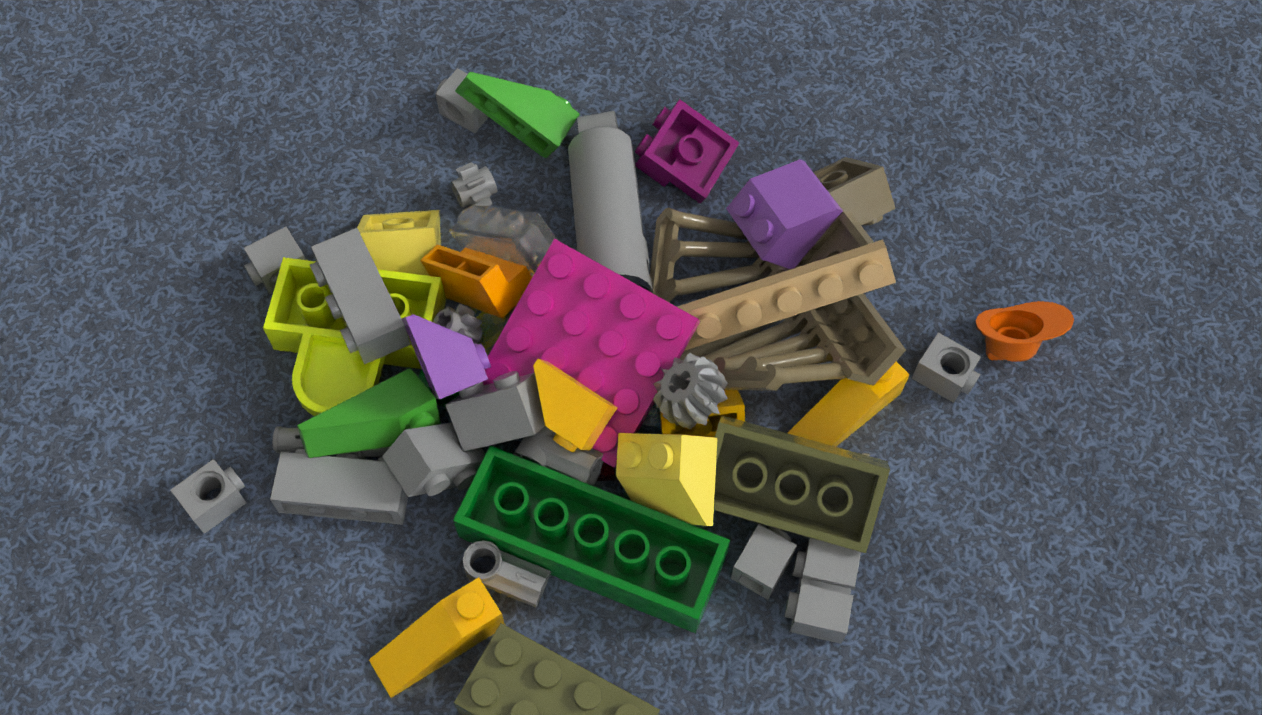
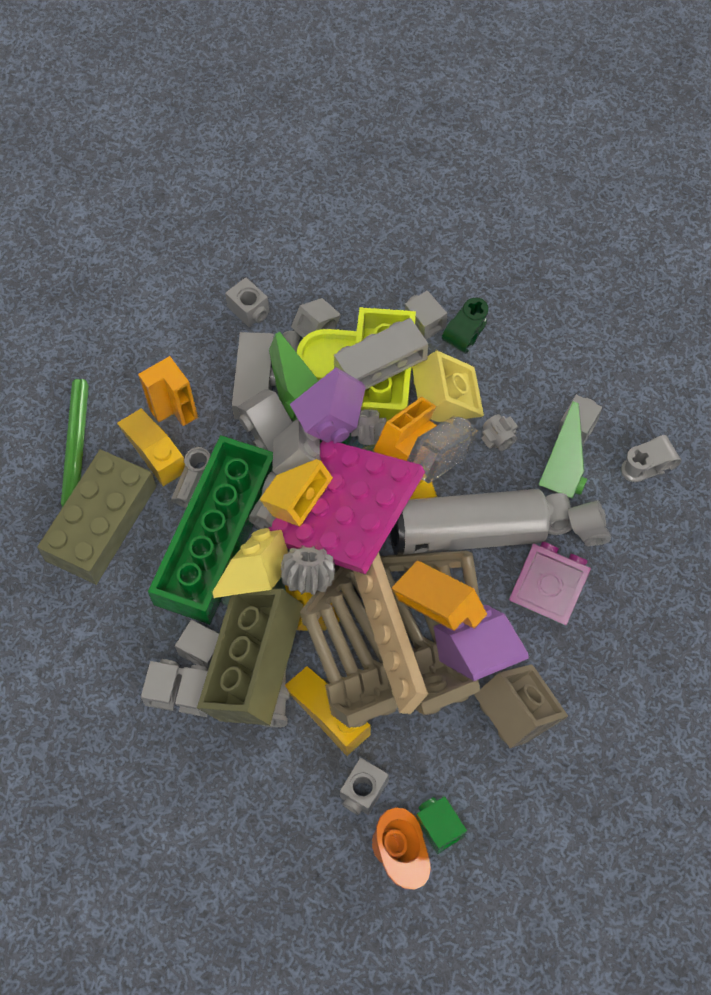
camera: 90 degrees right, 0 degrees up
none -> light orange piece [138,356,198,426]
none -> light grey brick [291,298,341,338]
none -> light orange piece [391,560,487,631]
none -> green brick [416,796,467,855]
none -> dark green piece [442,298,489,354]
none -> light grey piece [568,500,611,546]
none -> light grey piece [621,435,682,482]

